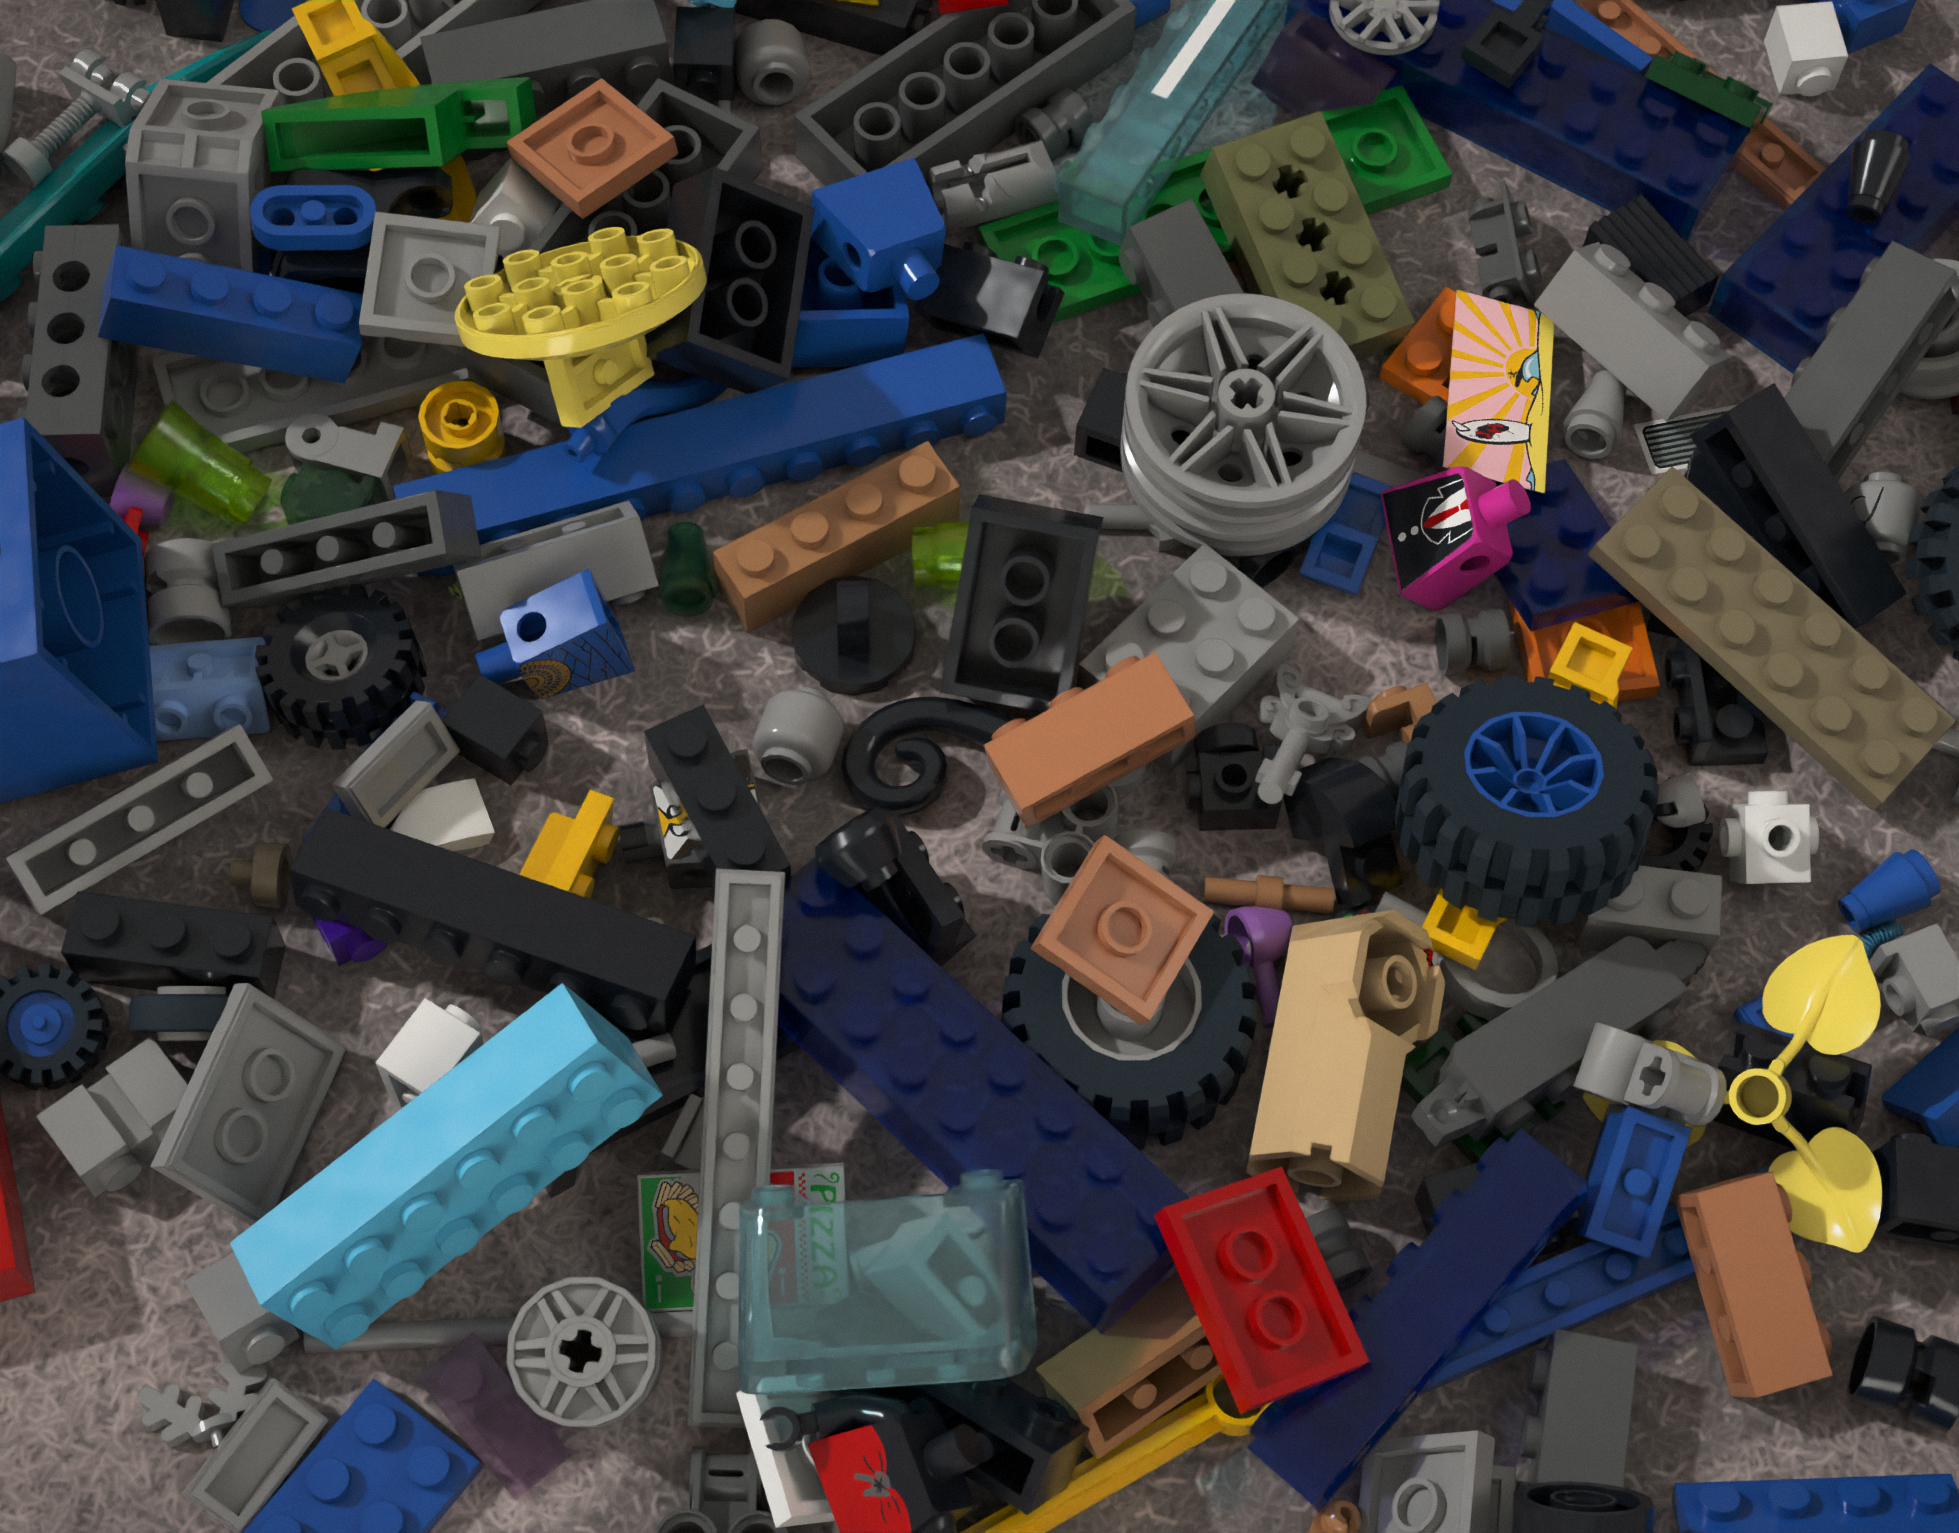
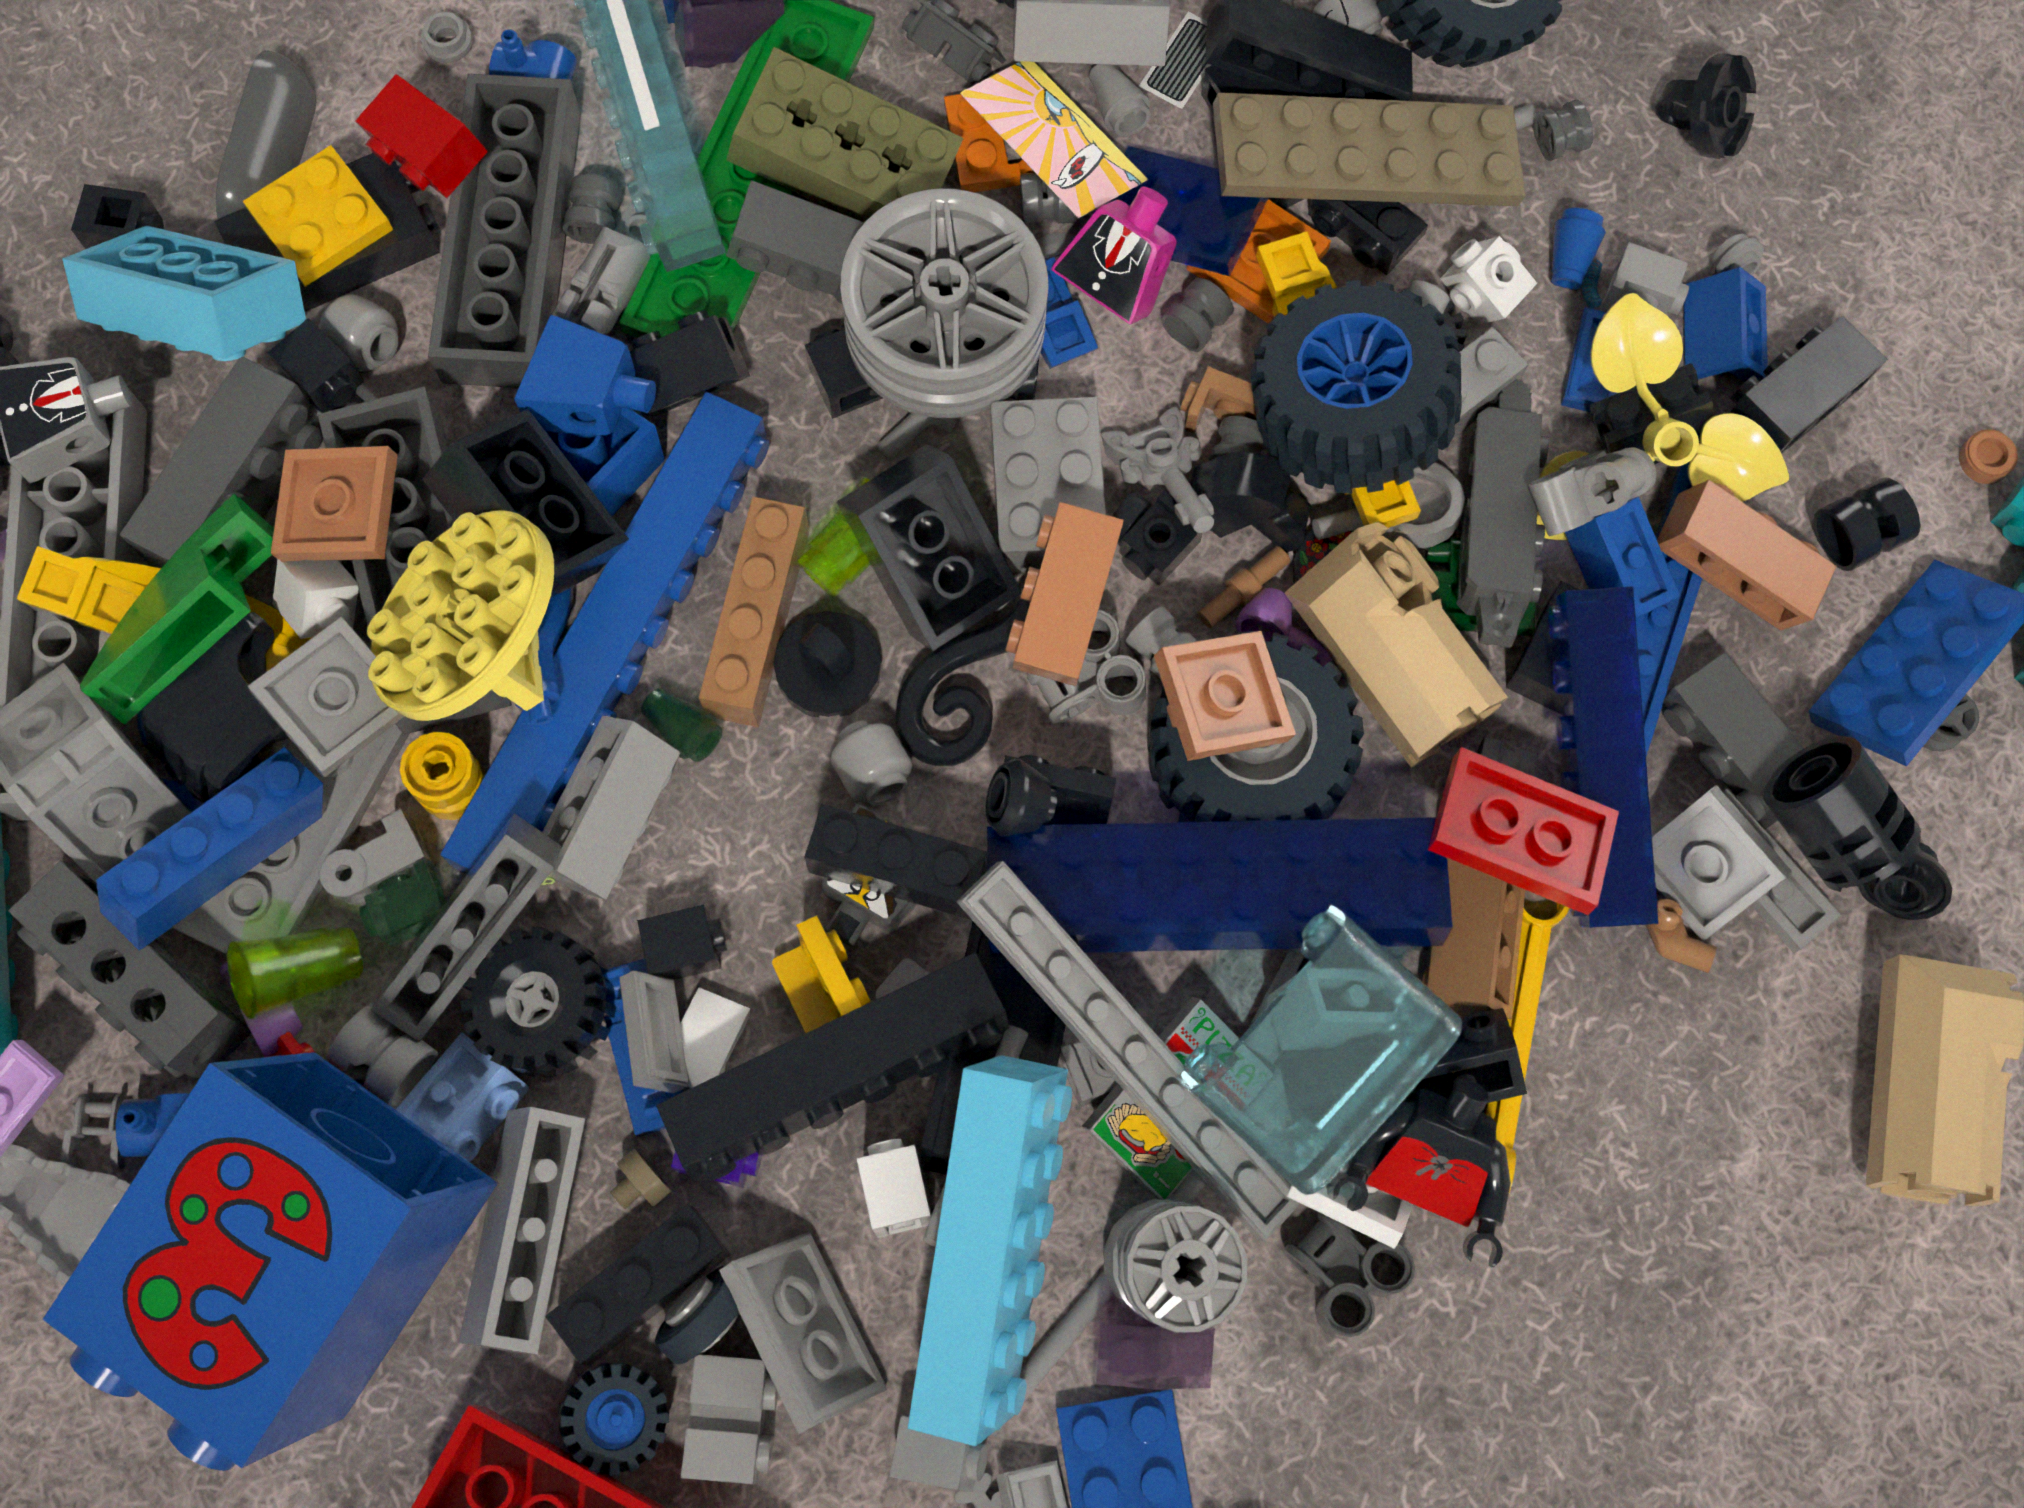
camera: 45 degrees left, 10 degrees up
blue plate [250,185,376,251] -> none
blue torso [475,569,635,699] -> none

